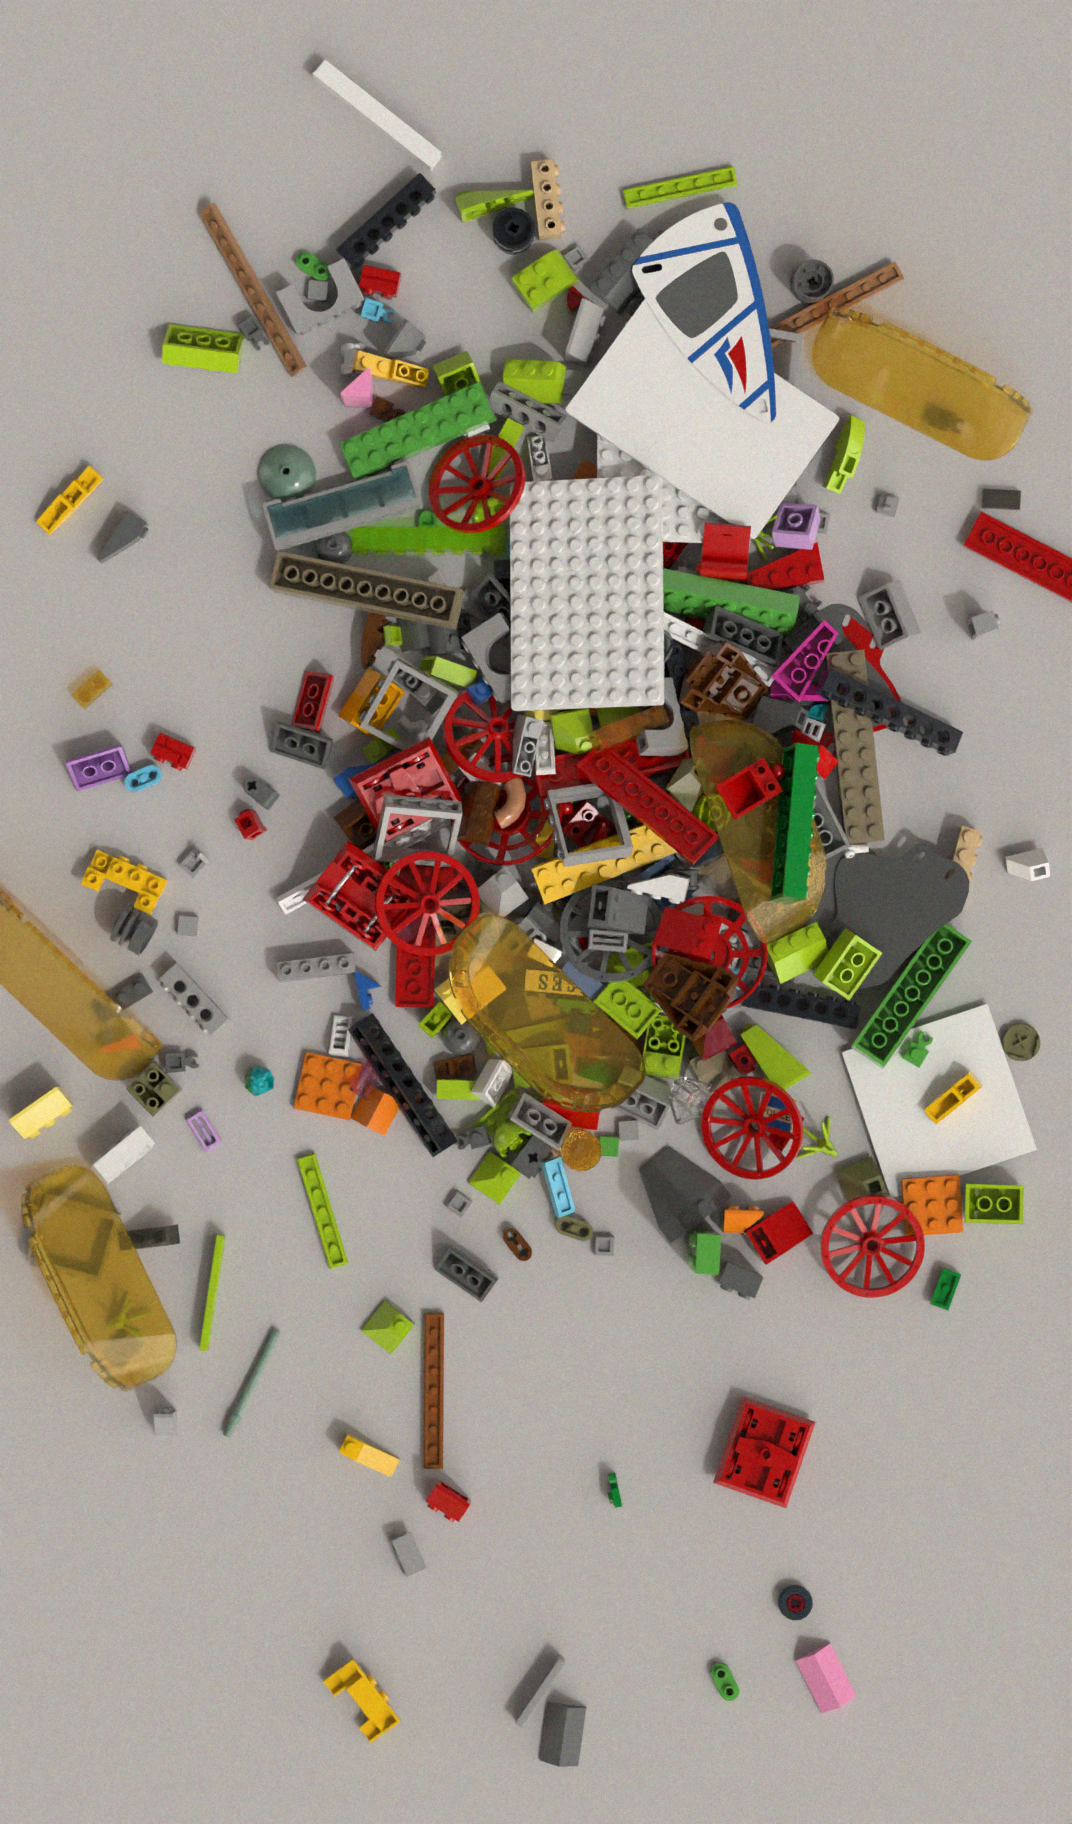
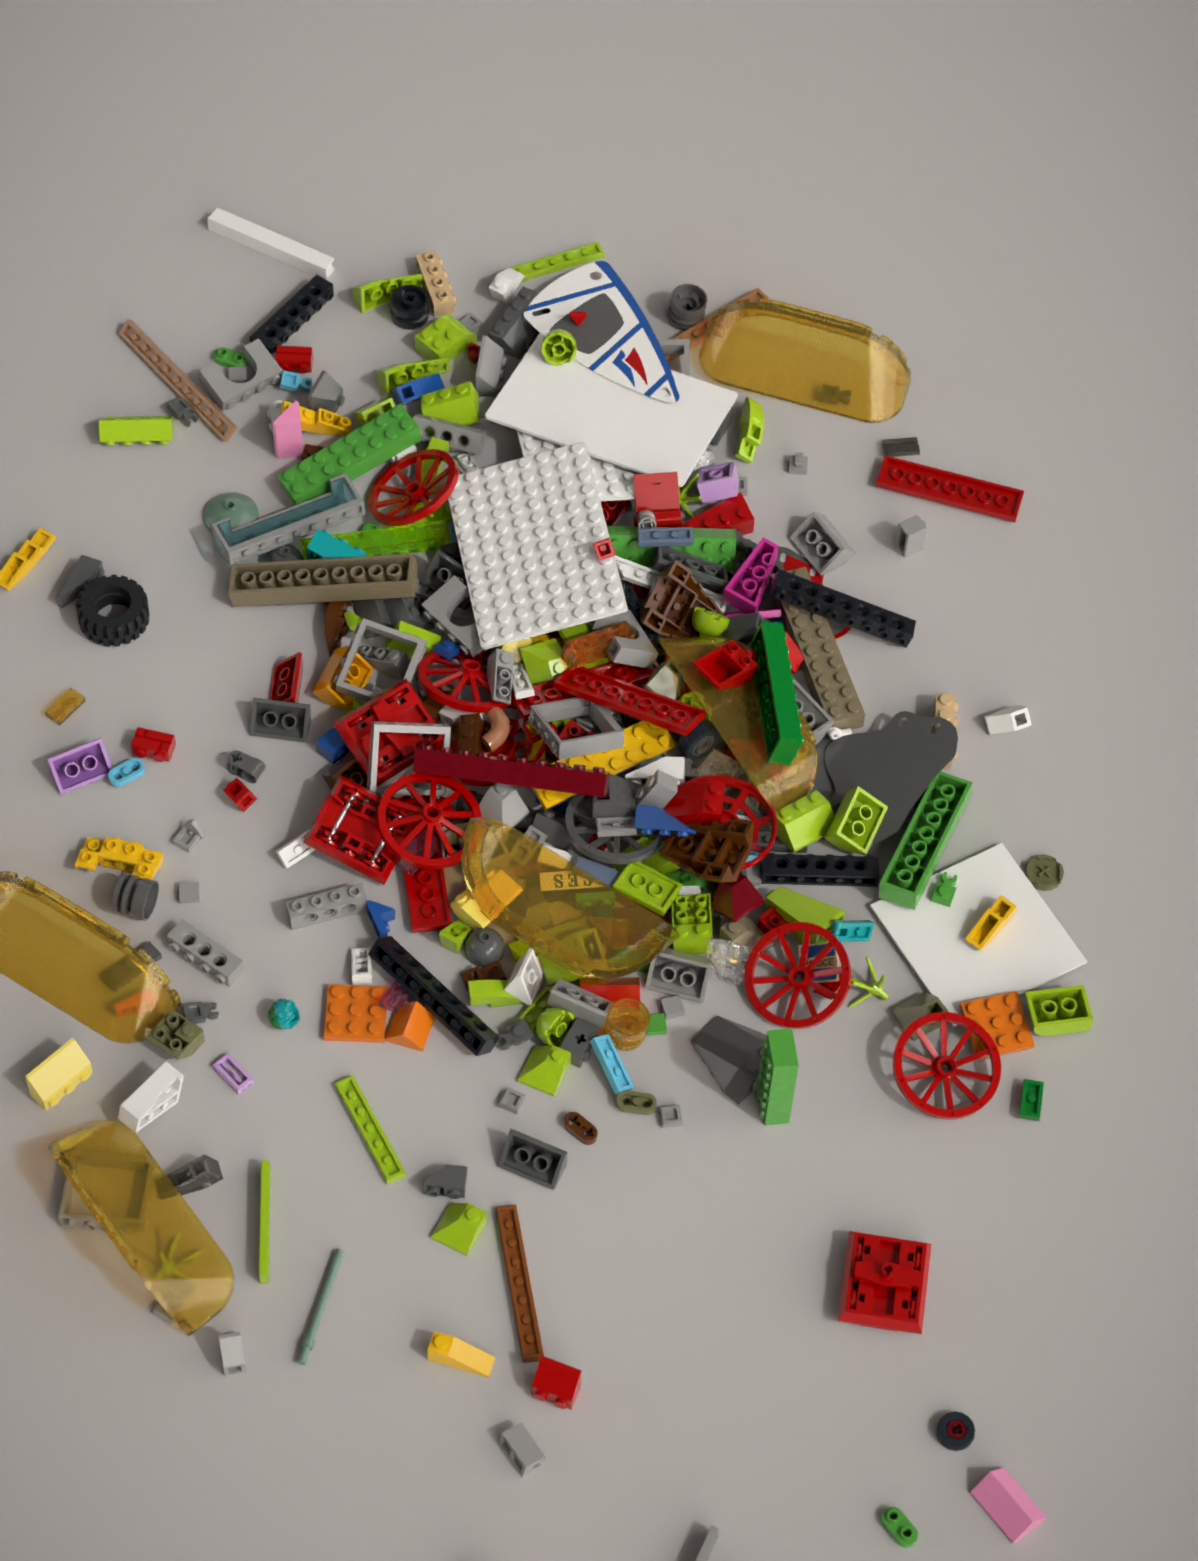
camera: 15 degrees left, 30 degrees down
green plate [608,1473,622,1508] -> none
dark grey brick [717,1261,764,1300] -> none
orange slope [723,1205,764,1233] -> none
red slope [745,1201,814,1265] -> none
none -> black tyre [76,575,150,647]
none -> teal slope [306,529,367,560]
none -> lime wedge [376,358,449,397]
none -> blue slope [391,373,445,406]
none -> dark red brick [413,744,610,797]
none -> dark grey slope [423,1164,468,1199]
none -> white slope [489,268,524,304]
none -> lime cylinder [541,329,577,366]
none -> red slope [569,311,587,326]
none -> slope [592,537,616,561]
none -> blue slope [634,805,696,837]
none -> light grey piece [636,770,678,809]
none -> light grey wheel [637,510,657,529]
none -> sand blue tile [637,527,694,547]
none -> lime cylinder [692,607,730,640]
none -> teal plate [831,919,874,942]

